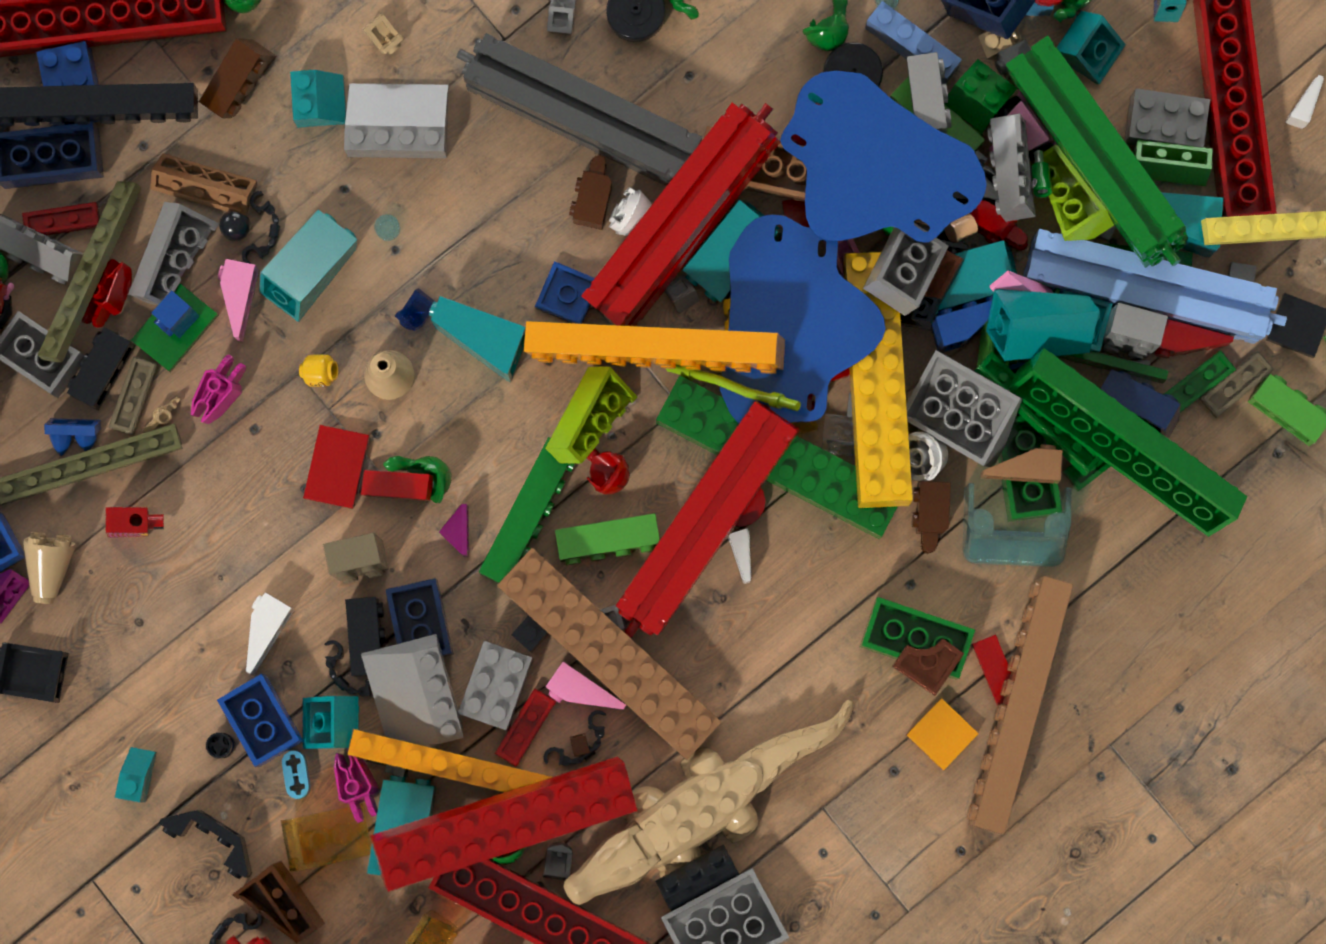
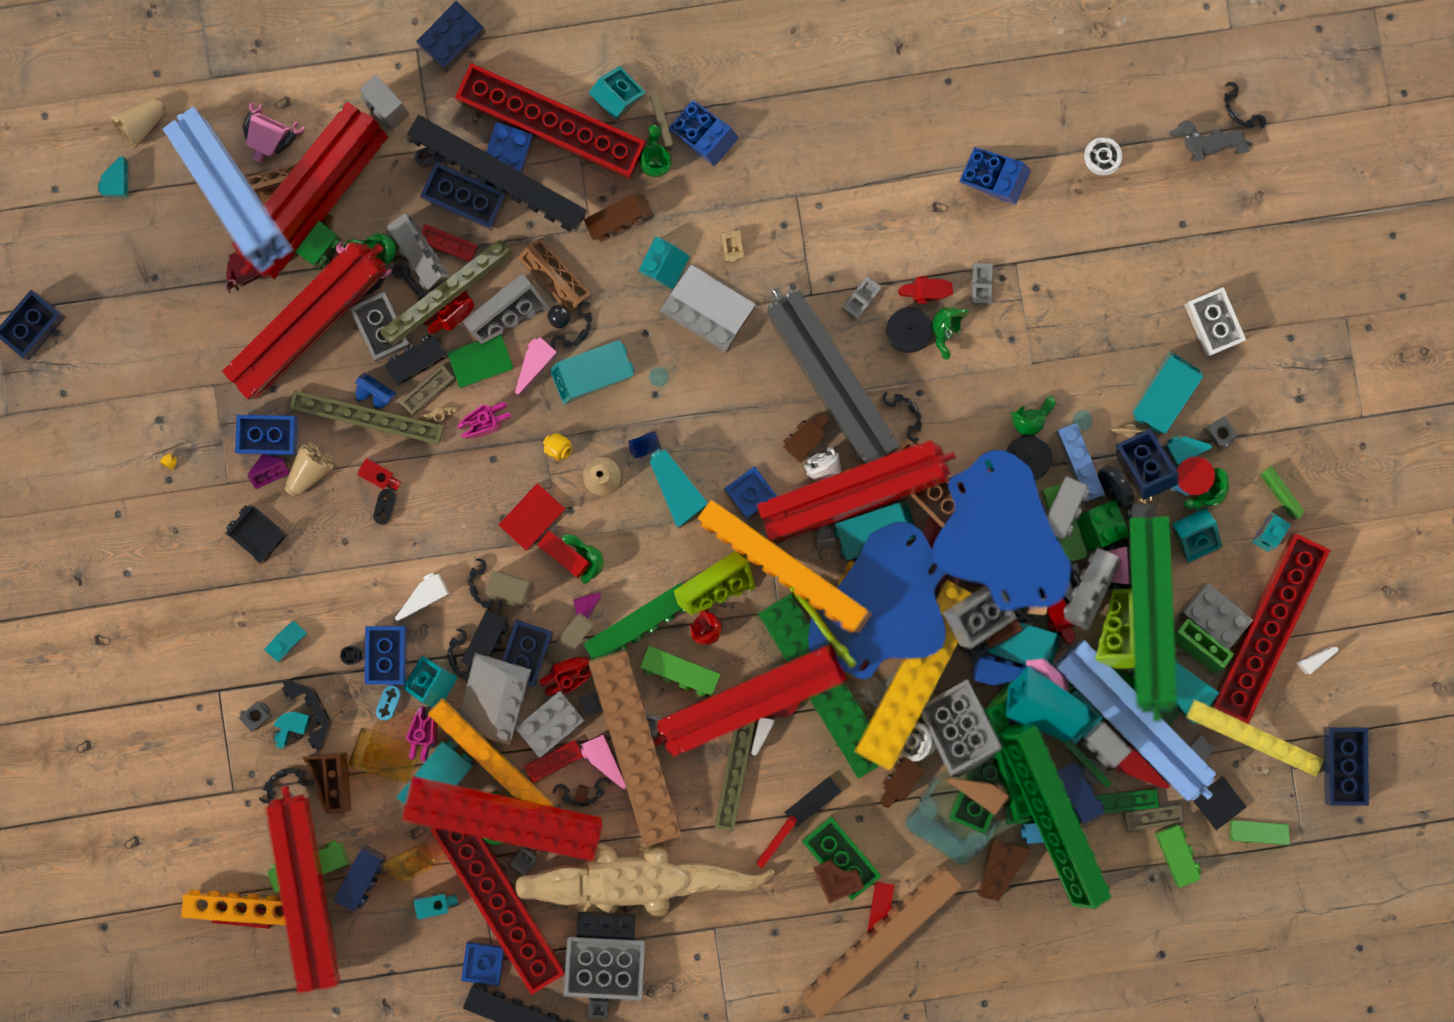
camera: 30 degrees right, 5 degrees up
blue brick [151,290,199,338] -> none
light orange tile [906,698,979,771] -> none
green piece [1031,150,1052,198] -> none
none -> dark grey brick [239,702,272,732]
none -> teal brick [274,711,312,749]
none -> black beam [373,489,397,525]
none -> black bar [392,264,429,302]
none -> black piece [468,558,503,613]
none -> red hinge [539,657,592,696]
none -> dark tan tile [546,612,594,663]
none -> olive plate [714,676,755,832]
none -> red tile [757,815,797,868]
none -> black tile [784,776,841,828]
none -> black piece [882,391,922,441]
none -> reddish brown wedge [977,838,1031,902]
none -> dark azure brick [1020,822,1044,844]
none -> black wheel [1098,465,1134,508]

